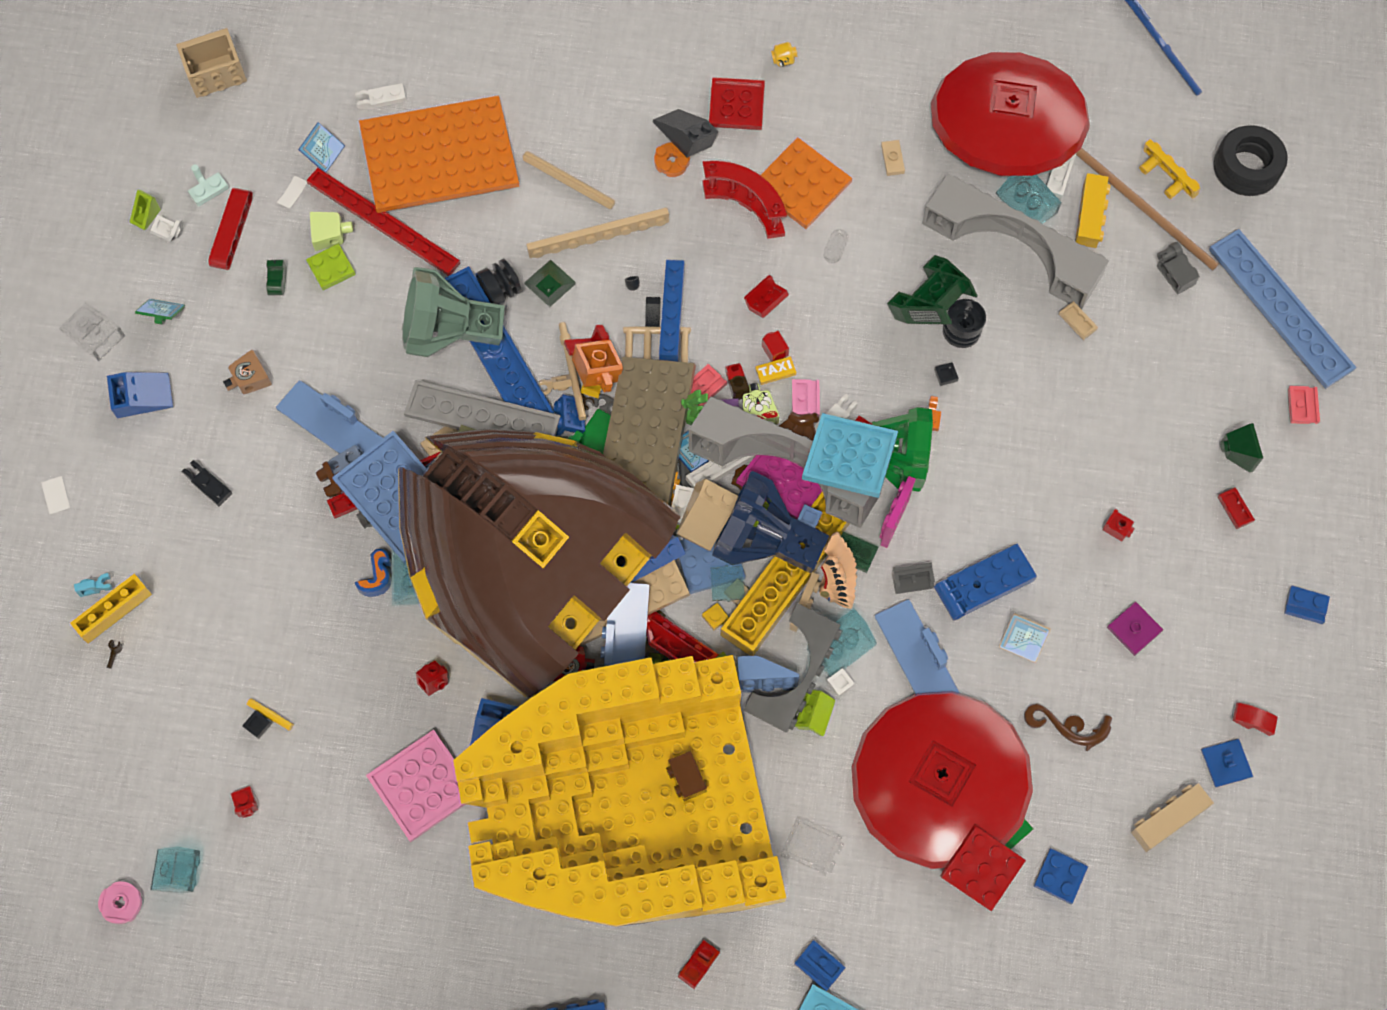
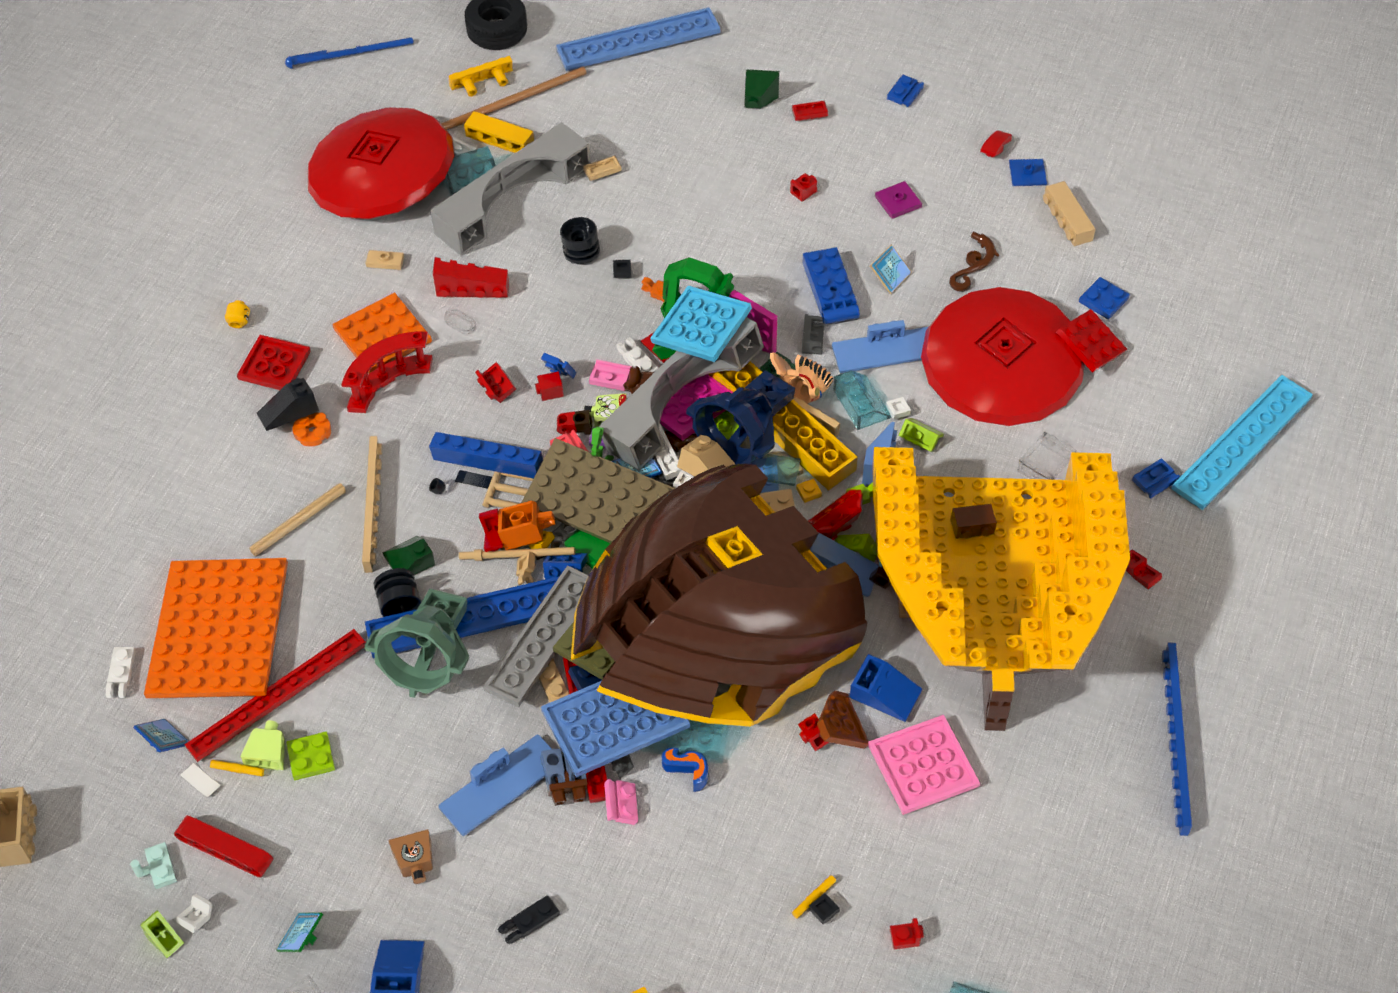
camera: 75 degrees left, 15 degrees down
dark green leg [266,260,287,296] -> none
dark grey arch [743,603,843,733] -> none
yellow tile [755,356,797,385] -> none
medium blue plate [797,504,822,528] -> none
dark green wedge [887,255,978,325] -> none
dark grey hinge [1156,242,1200,295] -> none
coral plate [1288,386,1320,424] -> none
none -> yellow piece [210,760,265,777]
none -> red wedge [433,257,509,298]
none -> blue plate [541,353,577,379]
none -> bright pink plate [604,779,638,825]
none -> dark orange plate [817,691,869,749]

